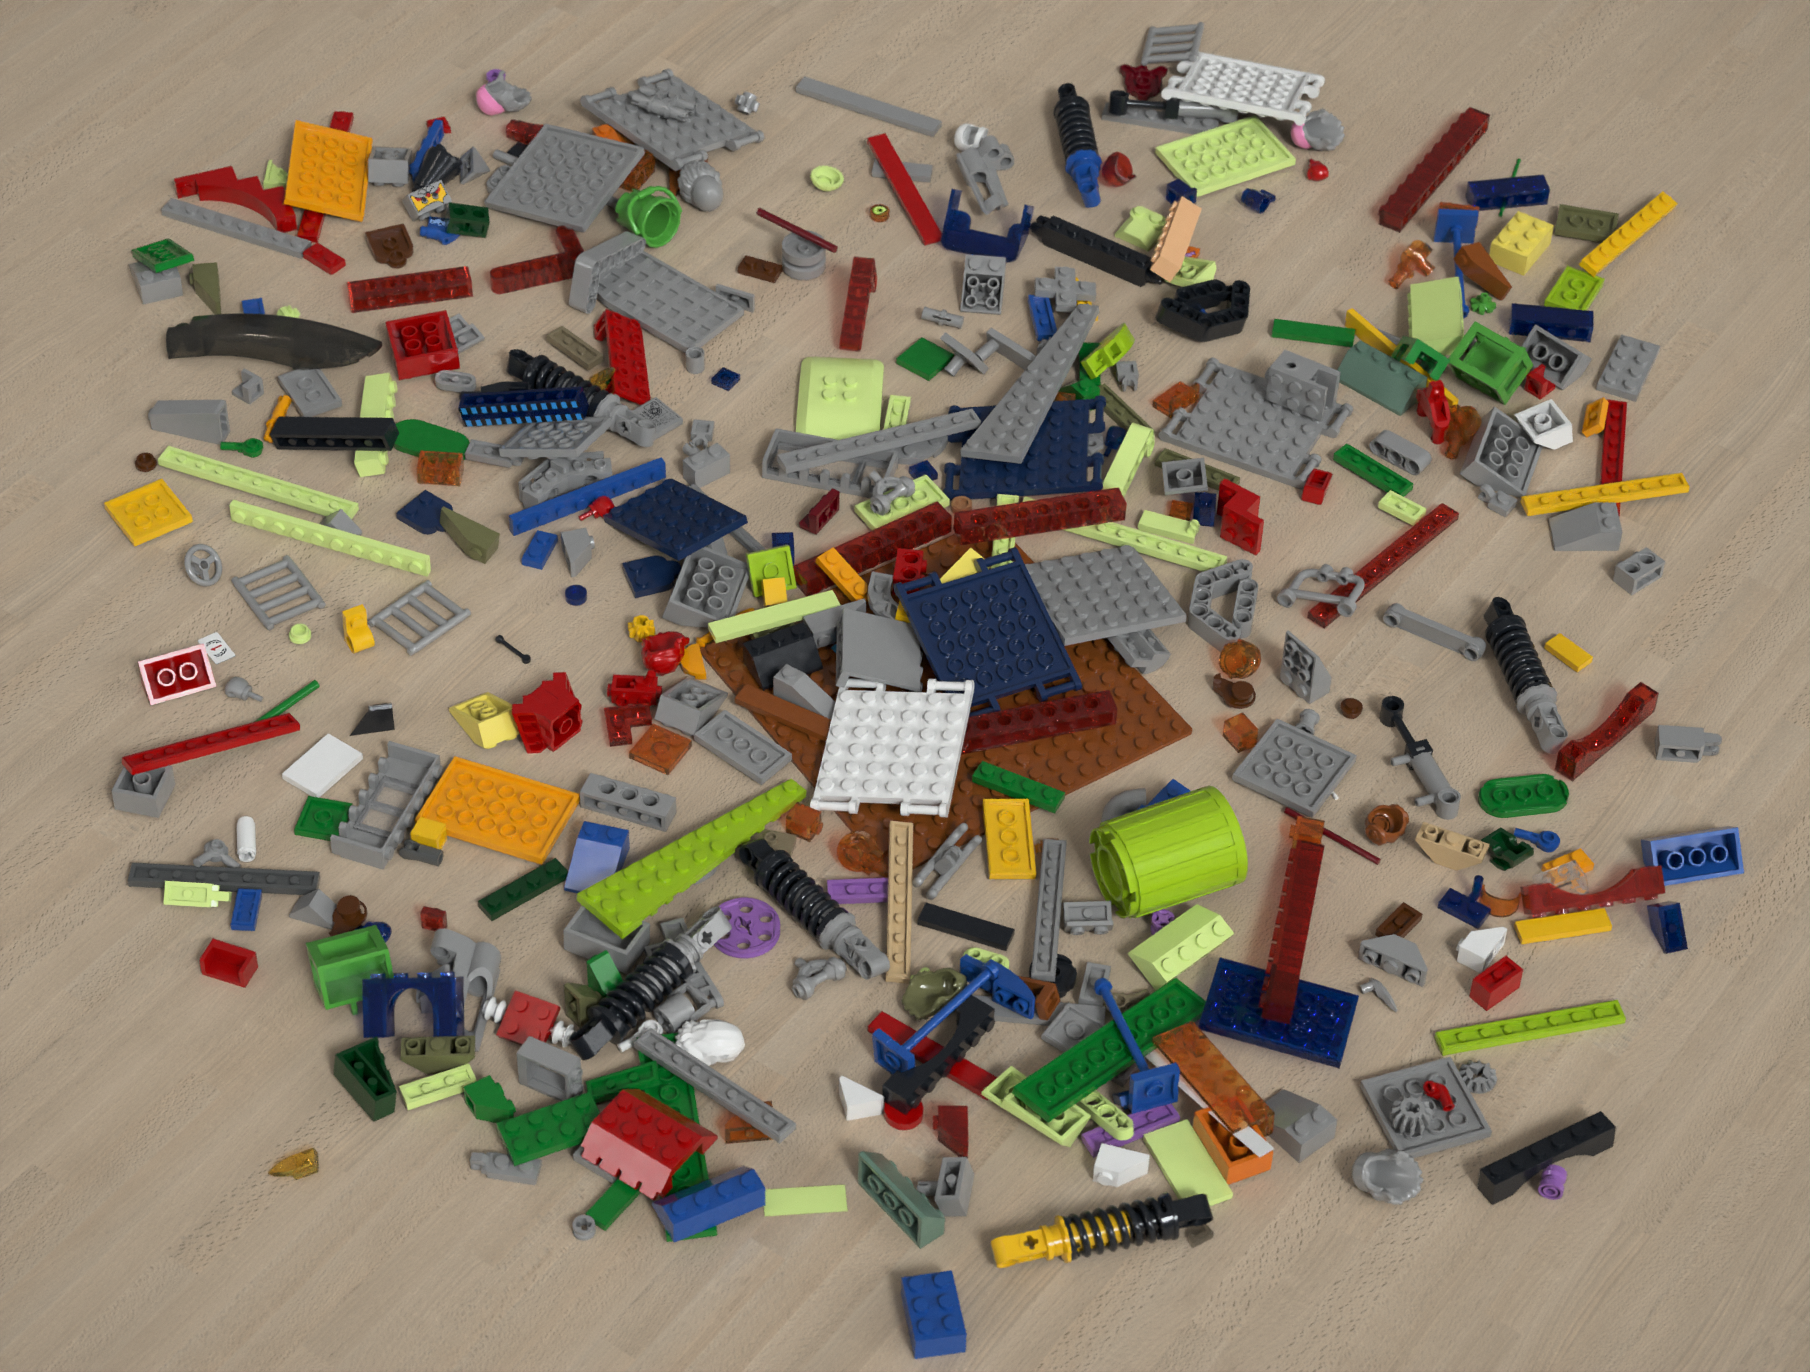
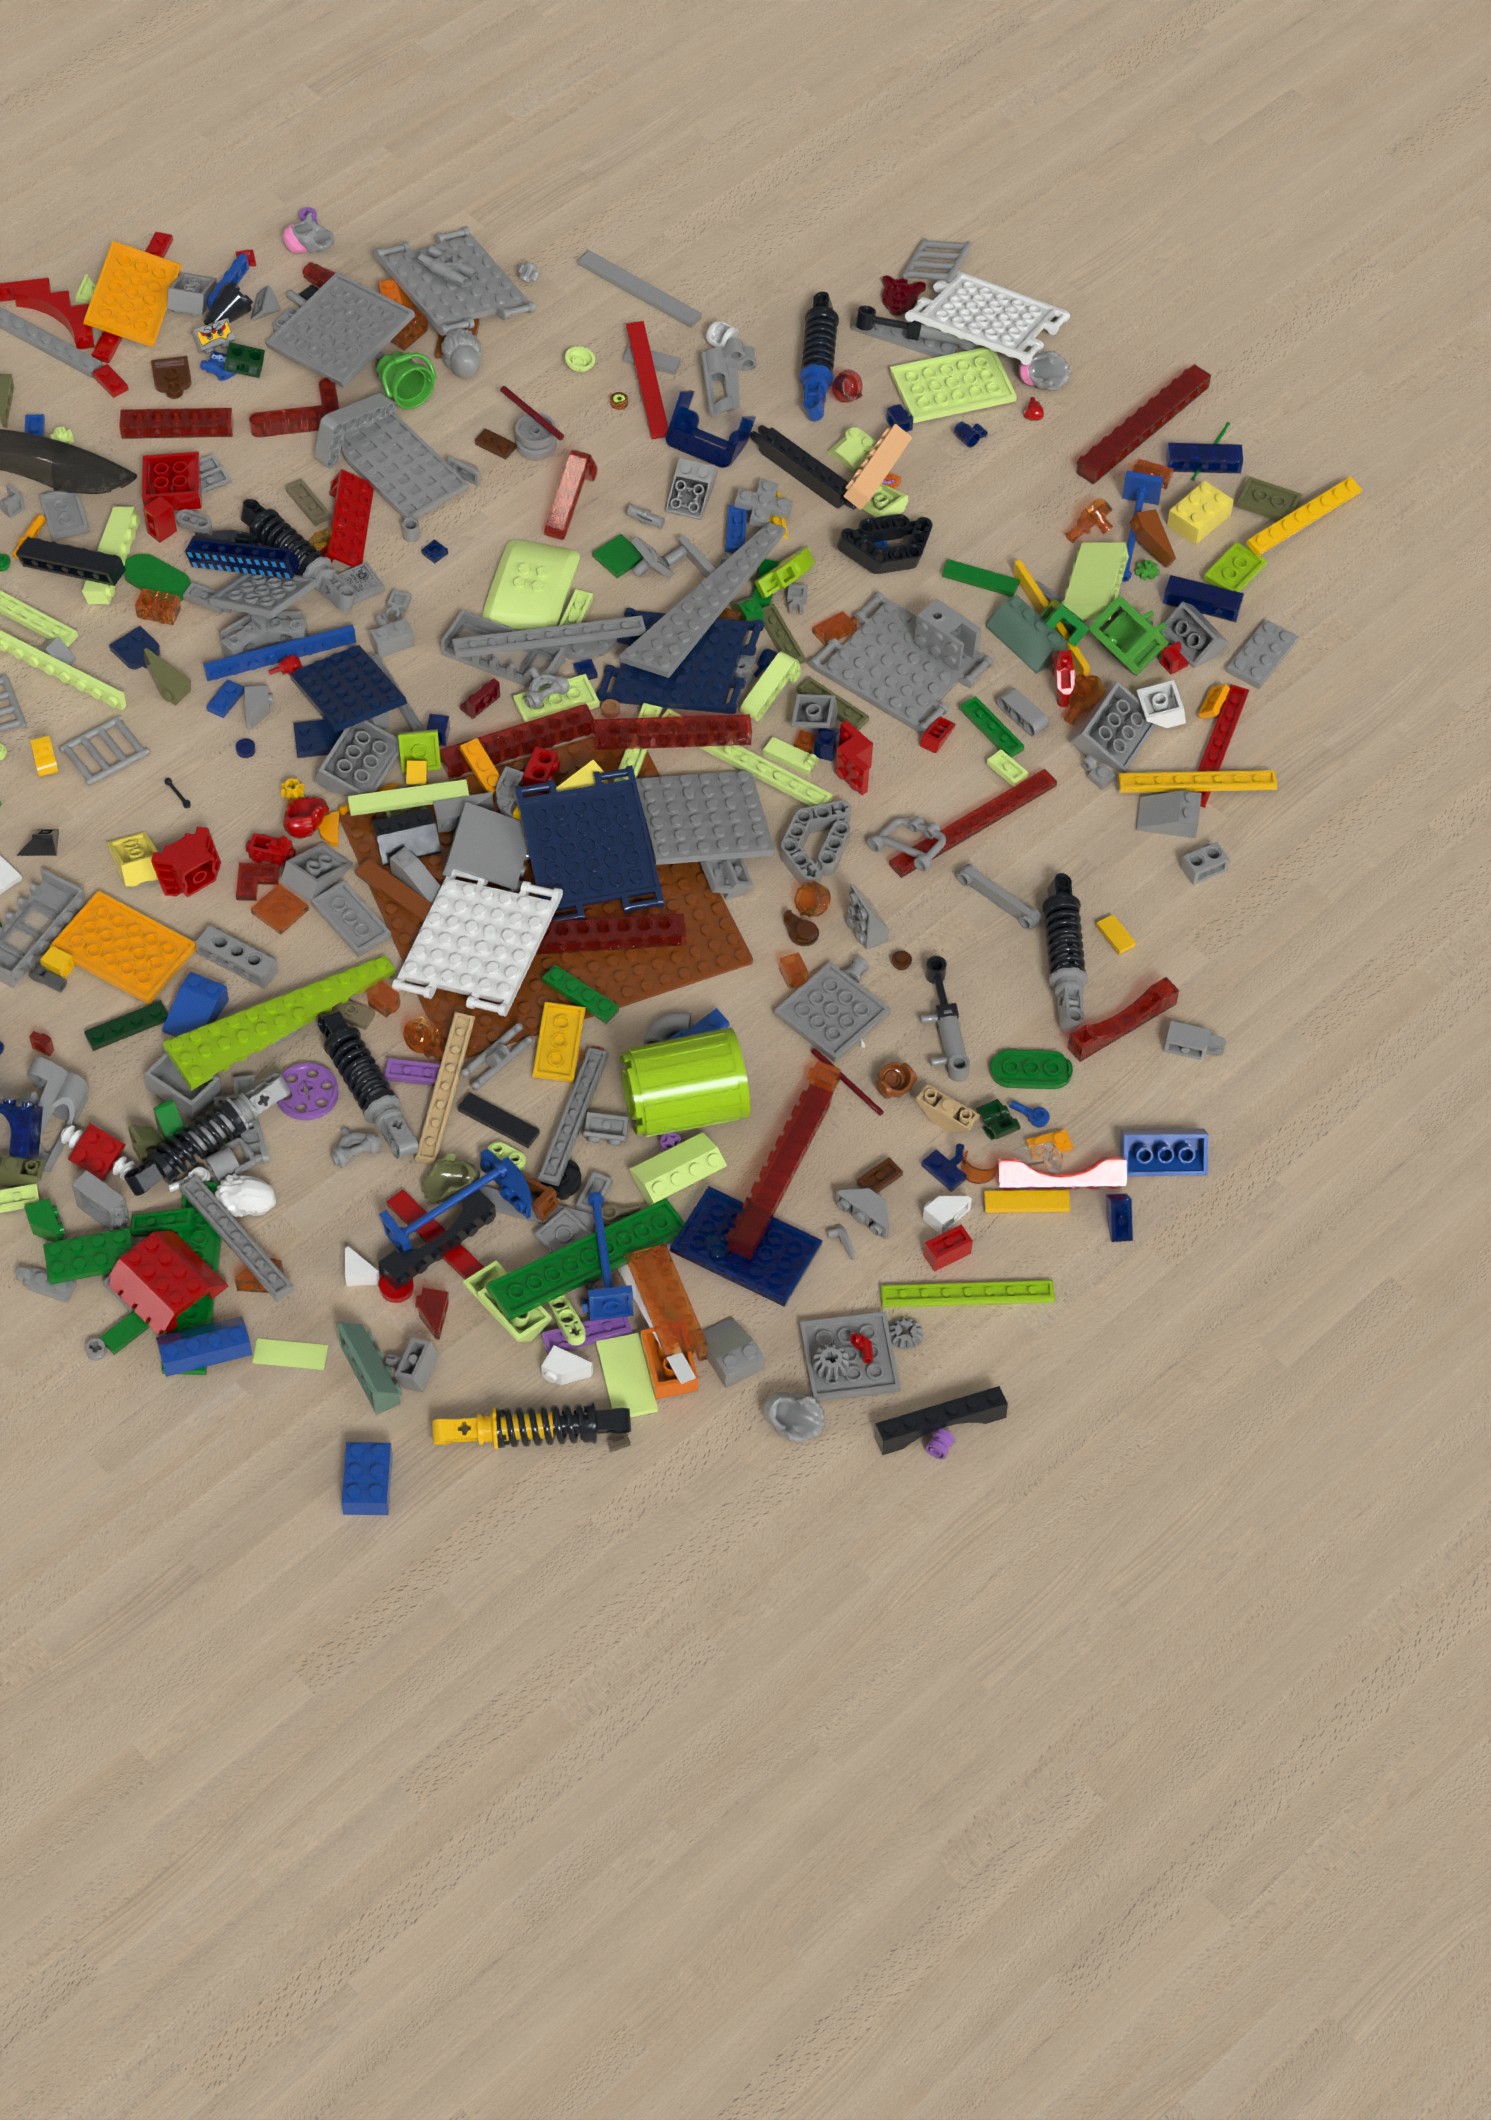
camera: 10 degrees right, 10 degrees up
none -> red panel [143,496,177,543]

